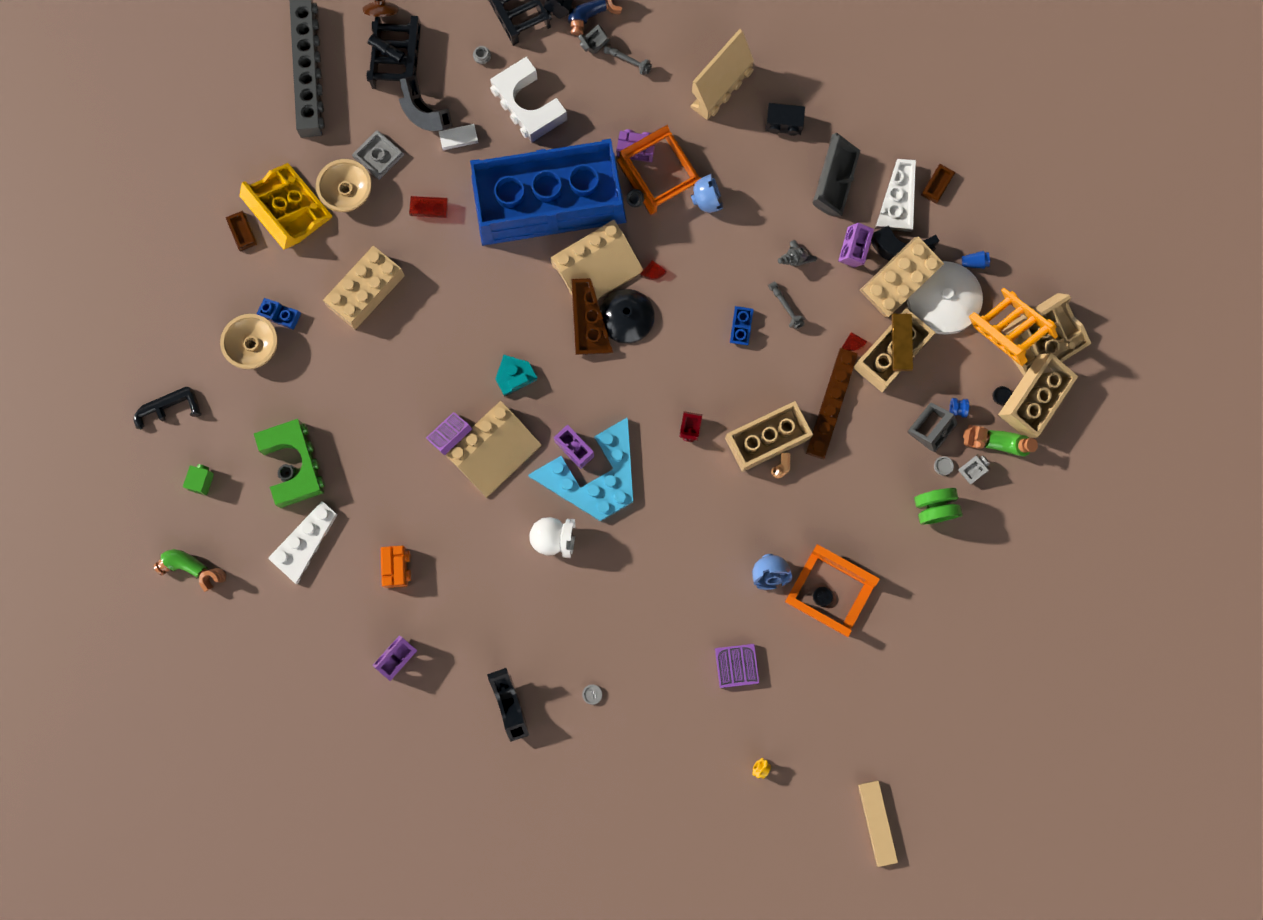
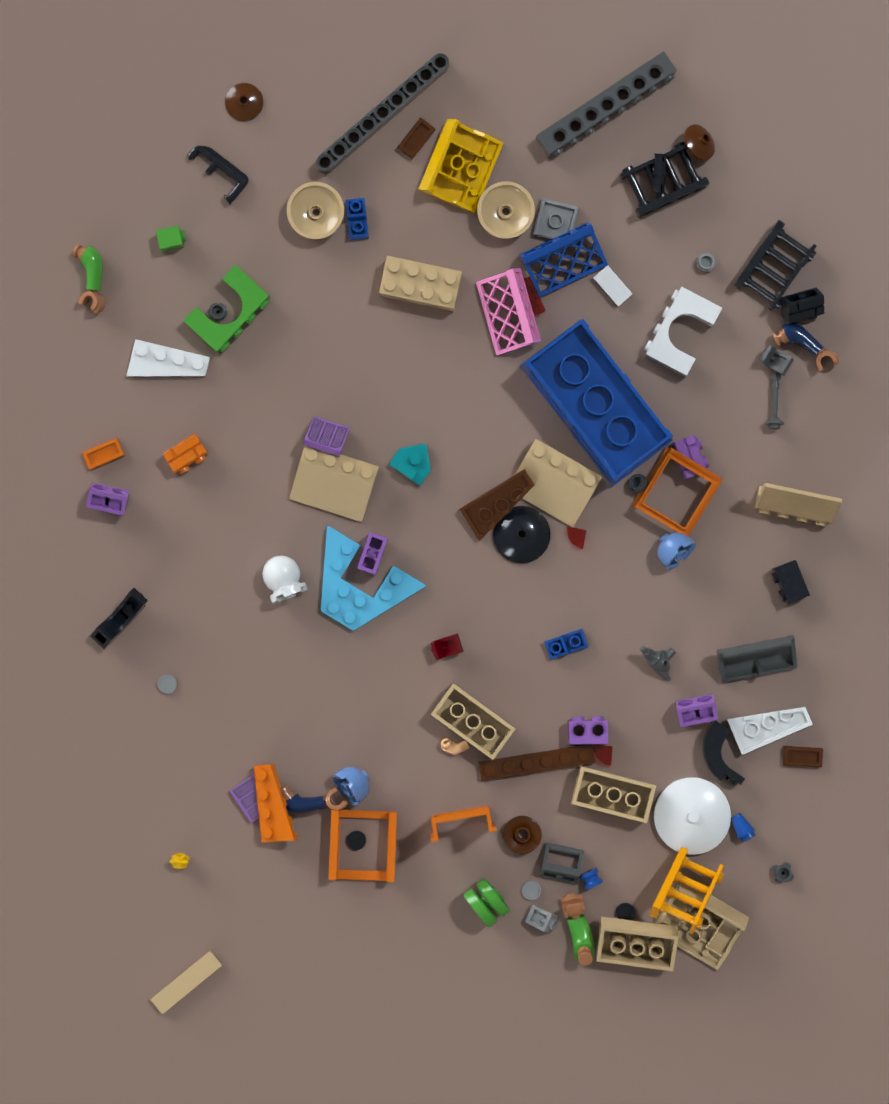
camera: 65 degrees right, 10 degrees up
black arch [399,75,453,131] -> none
dark grey piece [768,281,806,329] -> none
tan brick [859,236,944,317] -> none
pearl gold tile [892,314,913,371] -> none
none -> orange tile [82,438,125,471]
none -> reddish brown dish [225,83,263,121]
none -> orange wing [254,764,298,842]
none -> dark blue piece [281,785,349,814]
none -> dark grey beam [316,53,449,174]
none -> orange piece [430,806,497,842]
none -> bright pink fence [476,268,541,355]
none -> reddish brown dish [503,816,542,854]
none -> blue fence [519,222,608,298]
none -> medium lavender brick [568,716,608,744]
none -> dark grey plate [772,862,794,884]

